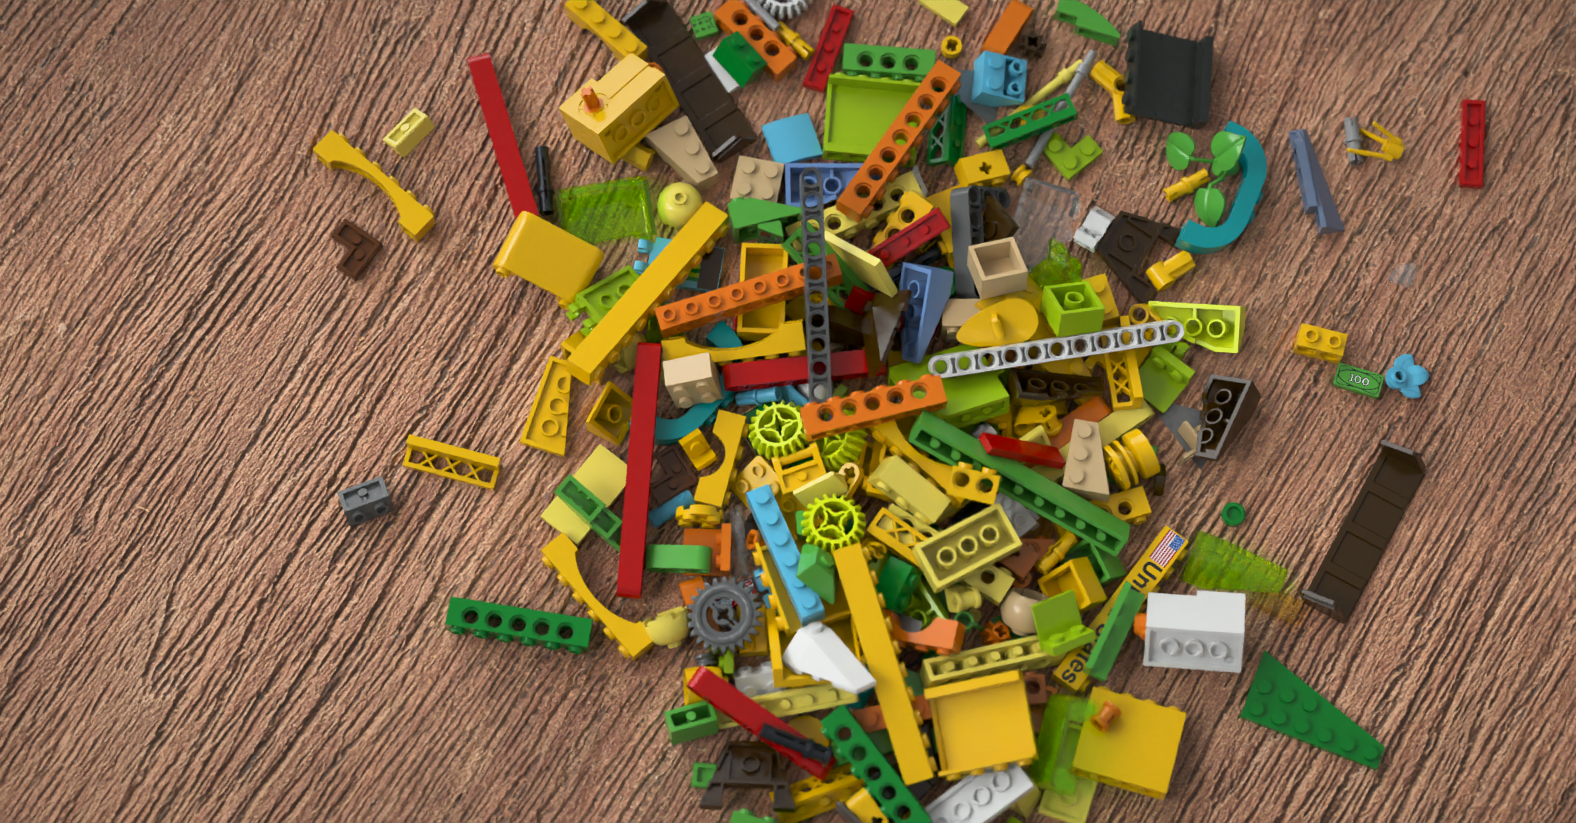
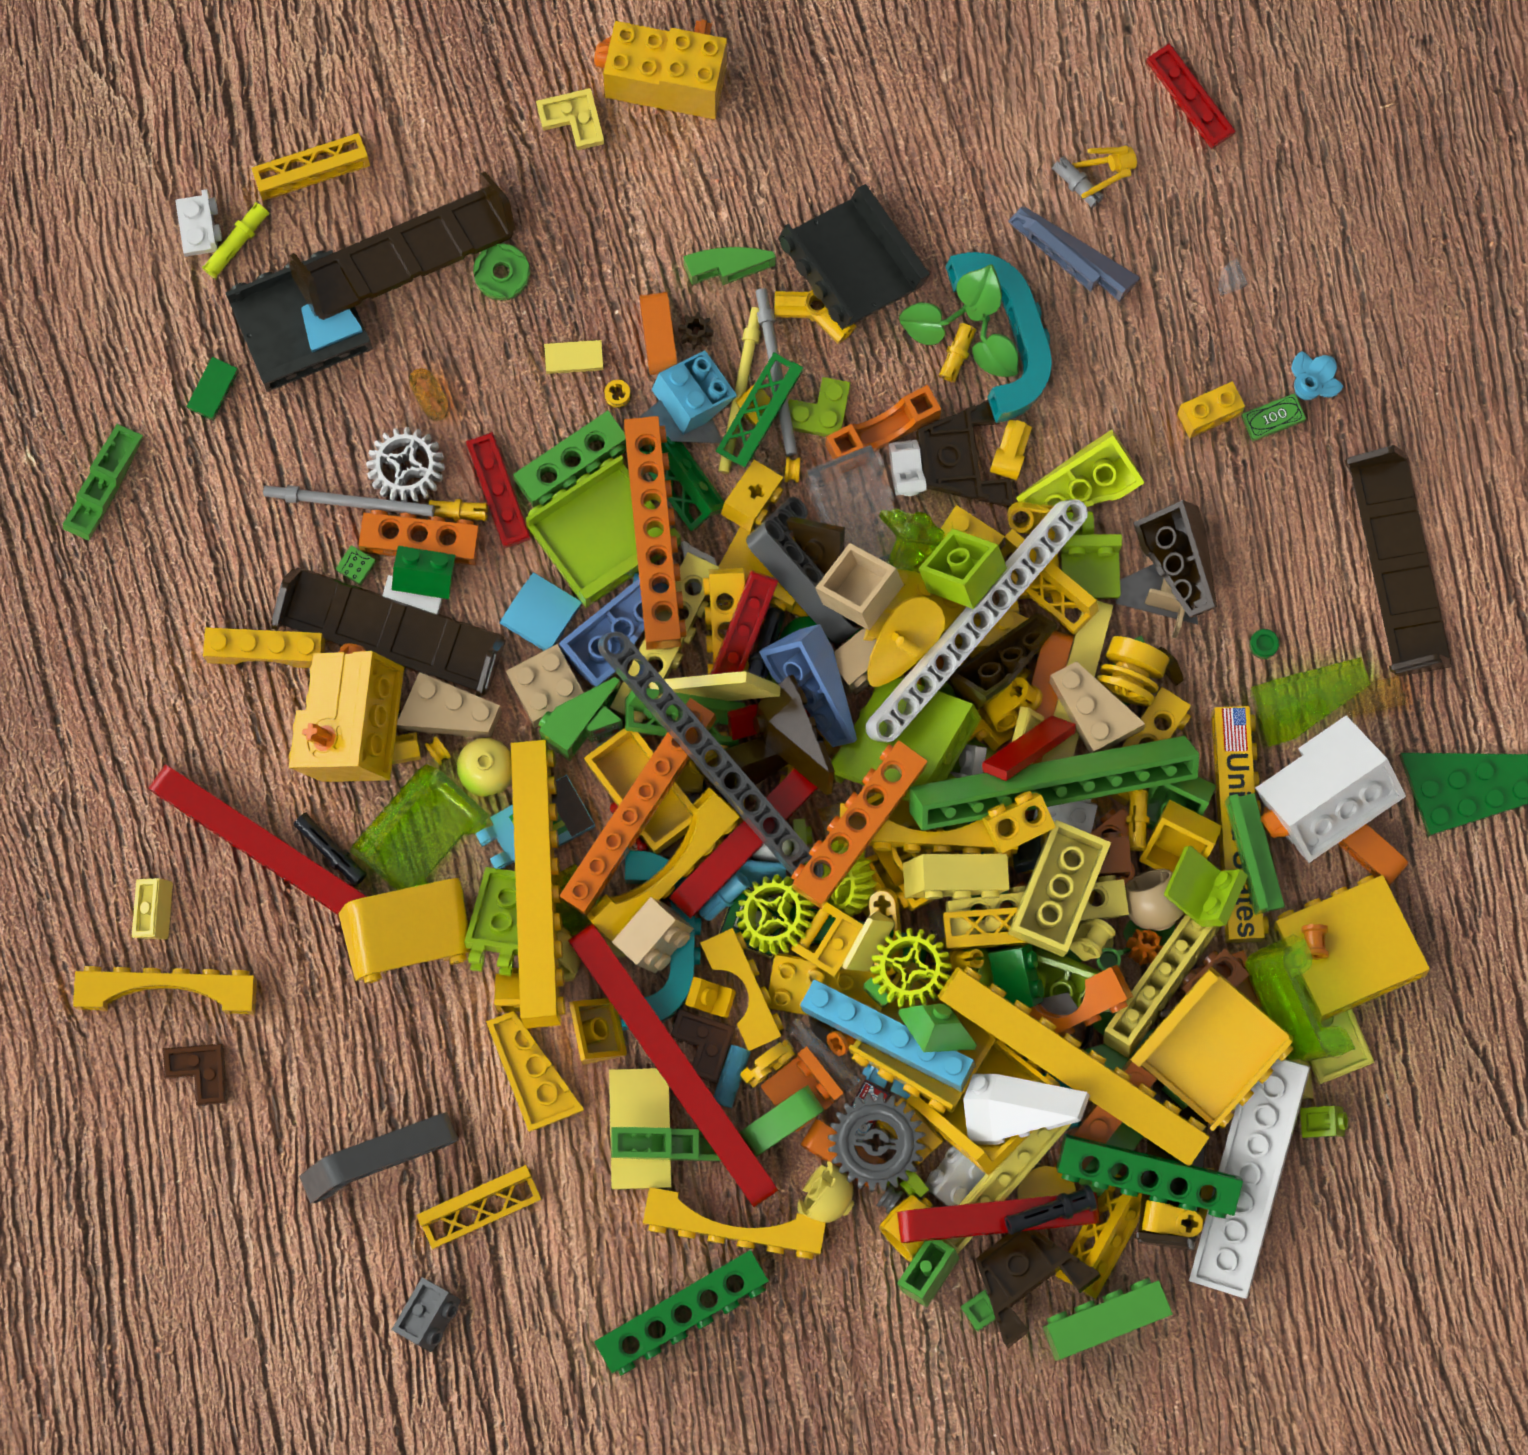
camera: 40 degrees left, 5 degrees up
none -> dark grey beam [299,1112,459,1204]
none -> yellow bush [424,736,451,766]
none -> orange arch [825,385,941,470]
none -> orange beam [1337,824,1409,886]

